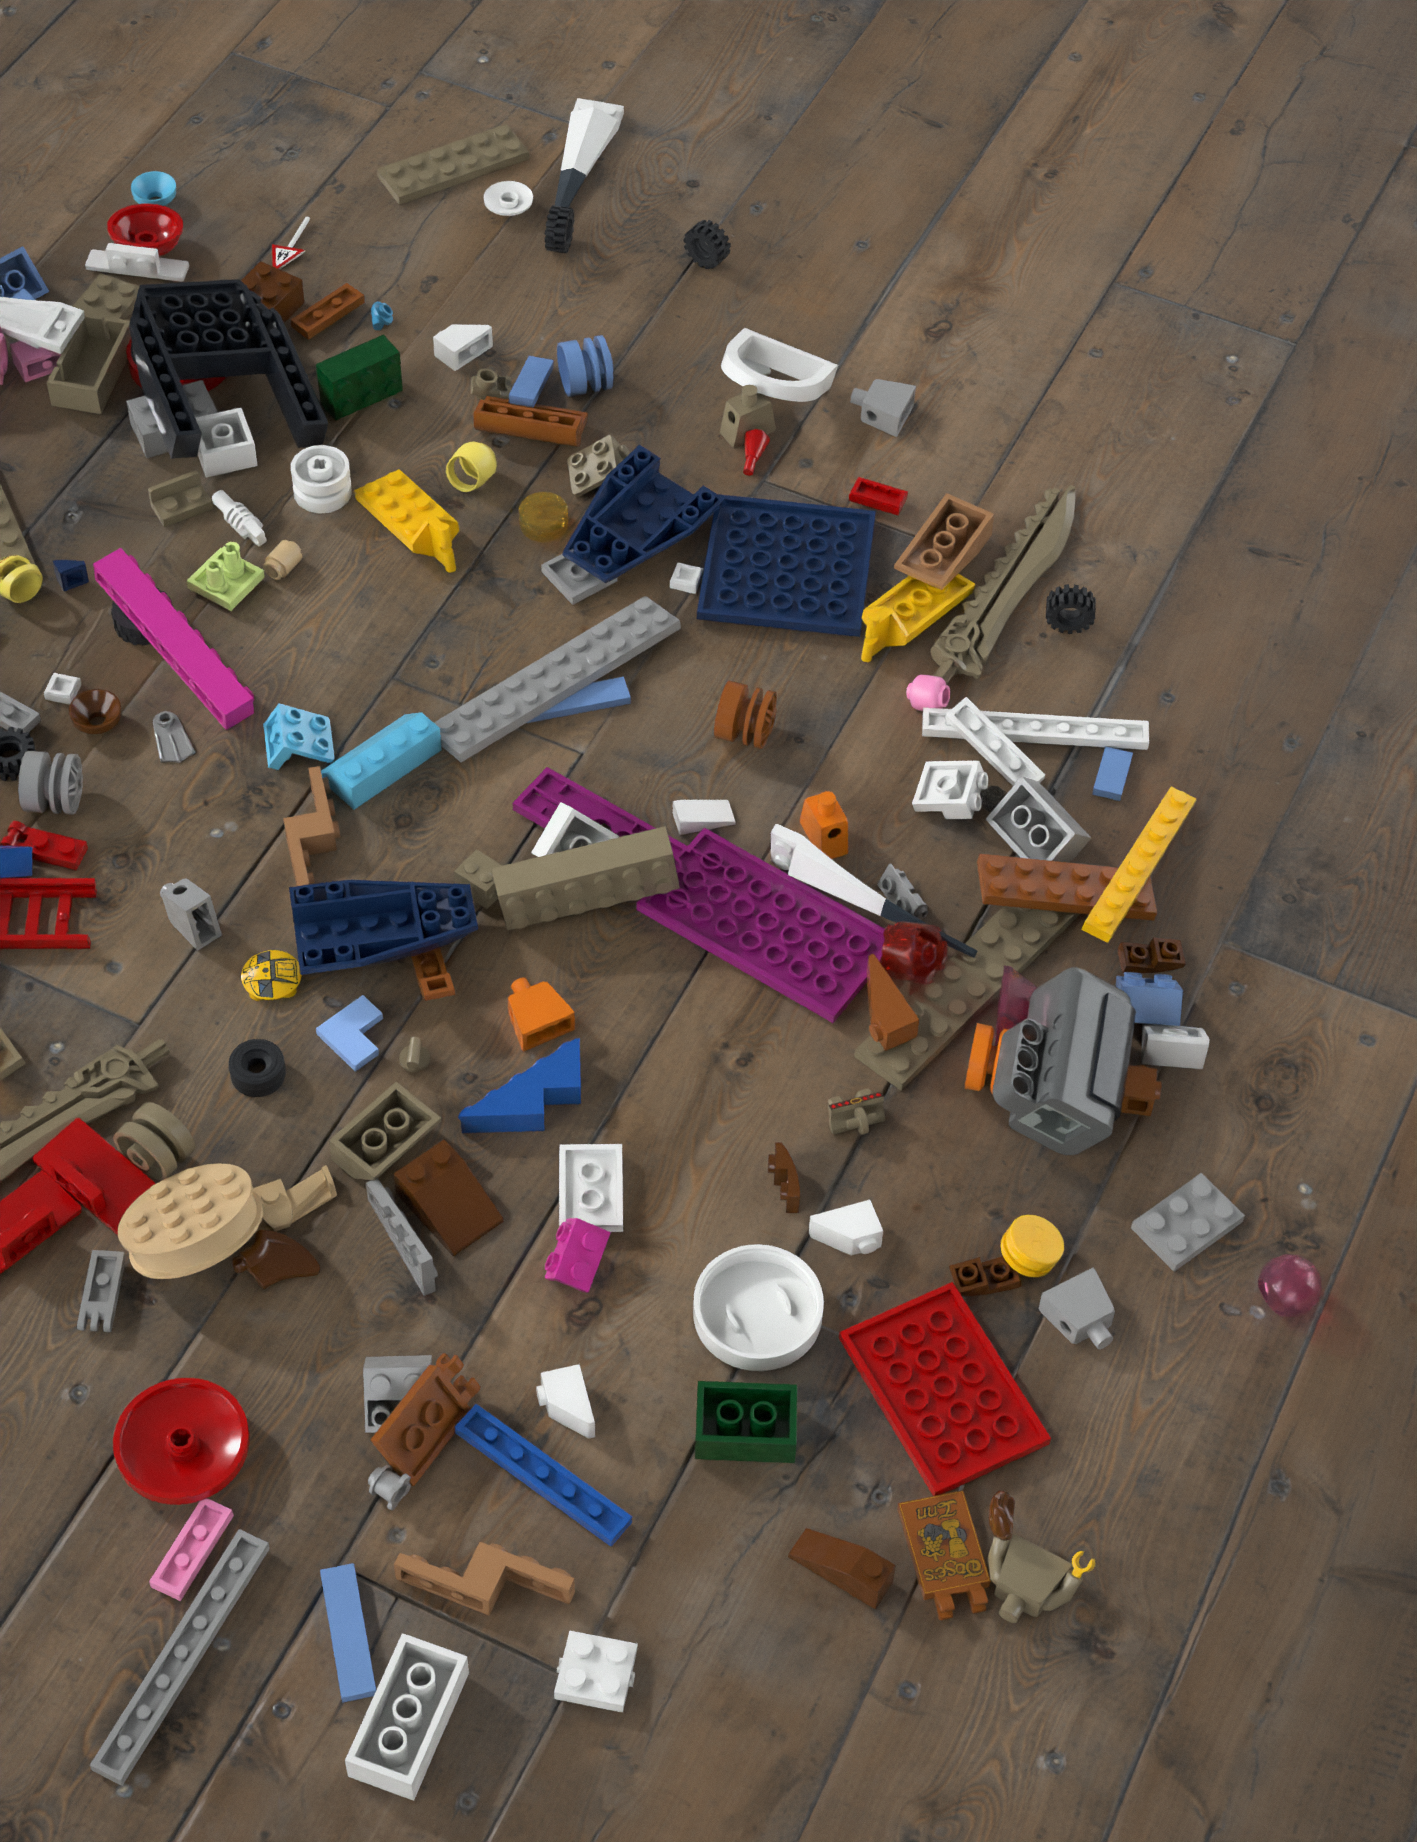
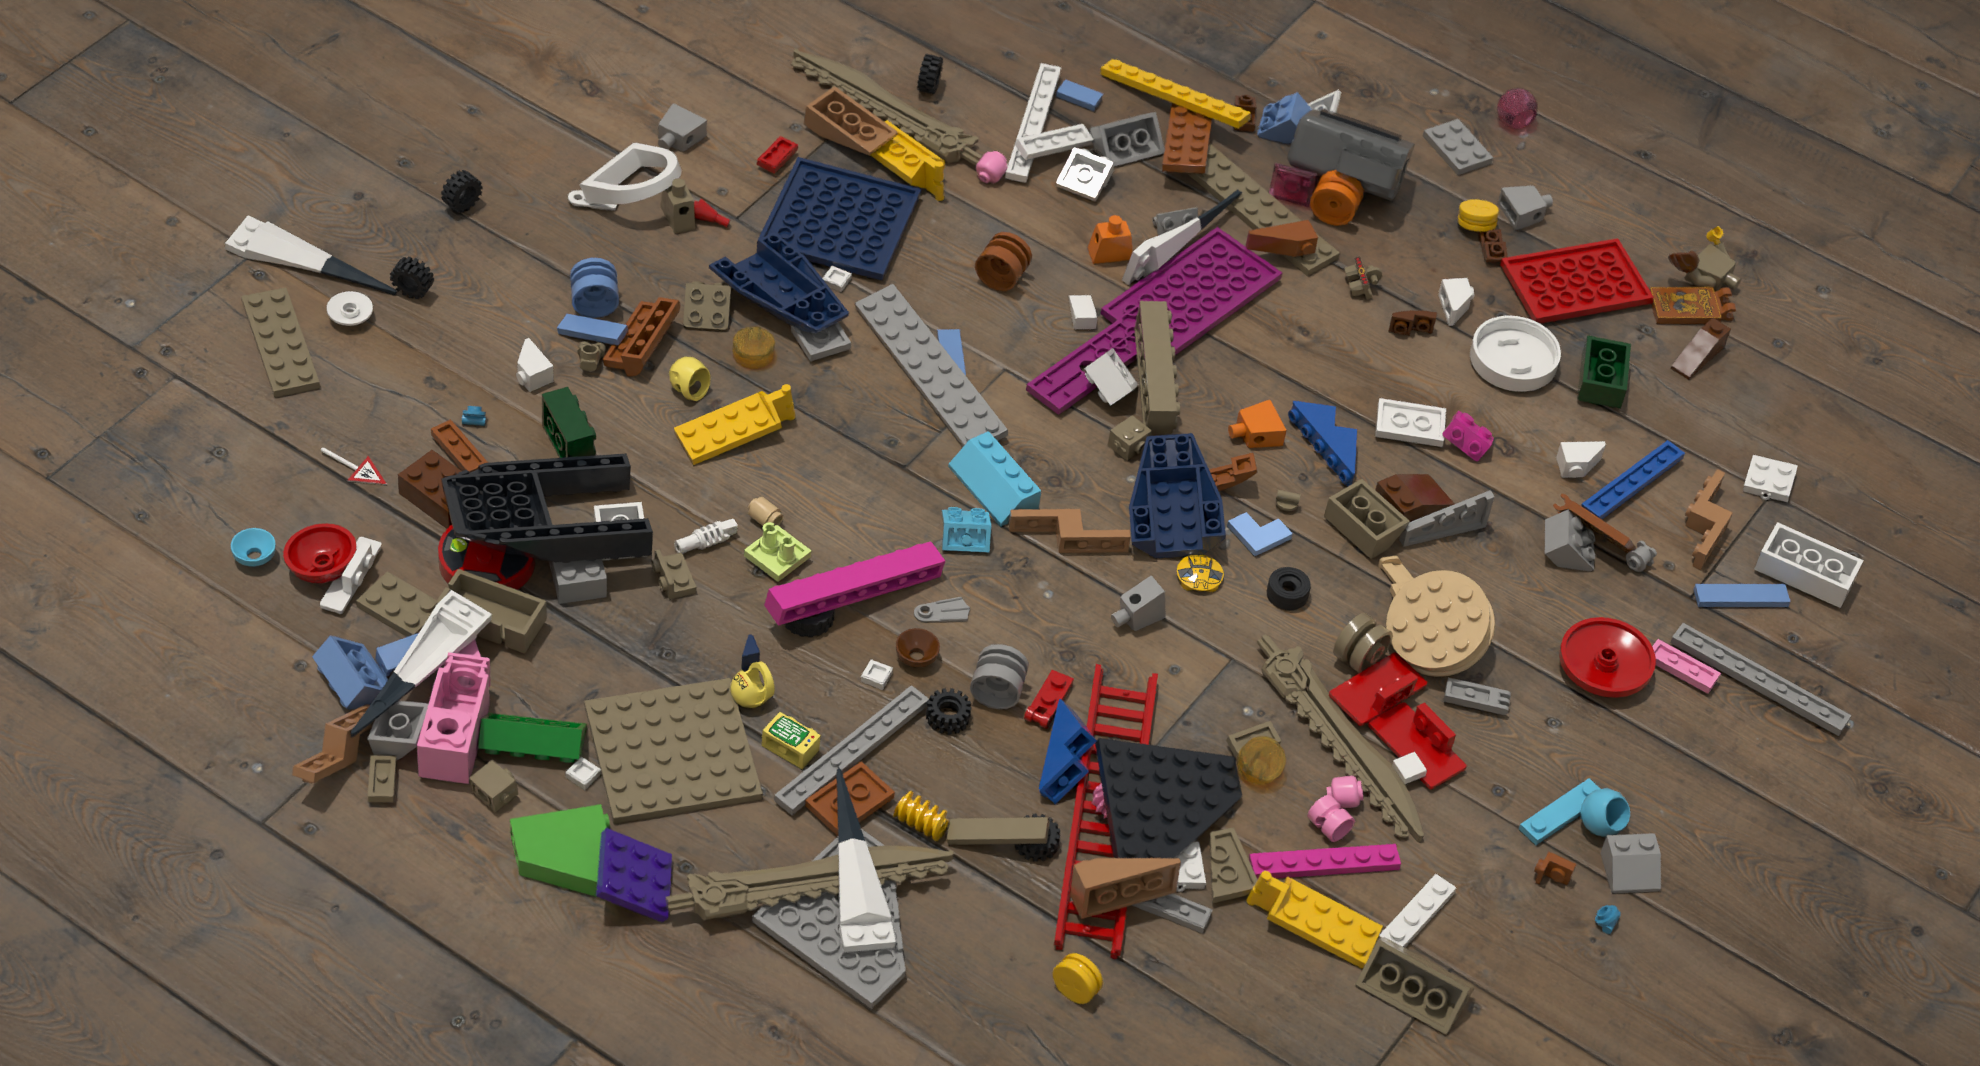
camera: 85 degrees left, 5 degrees down
white wheel [291,445,352,513] -> none
clear red brick [879,921,948,985] -> none

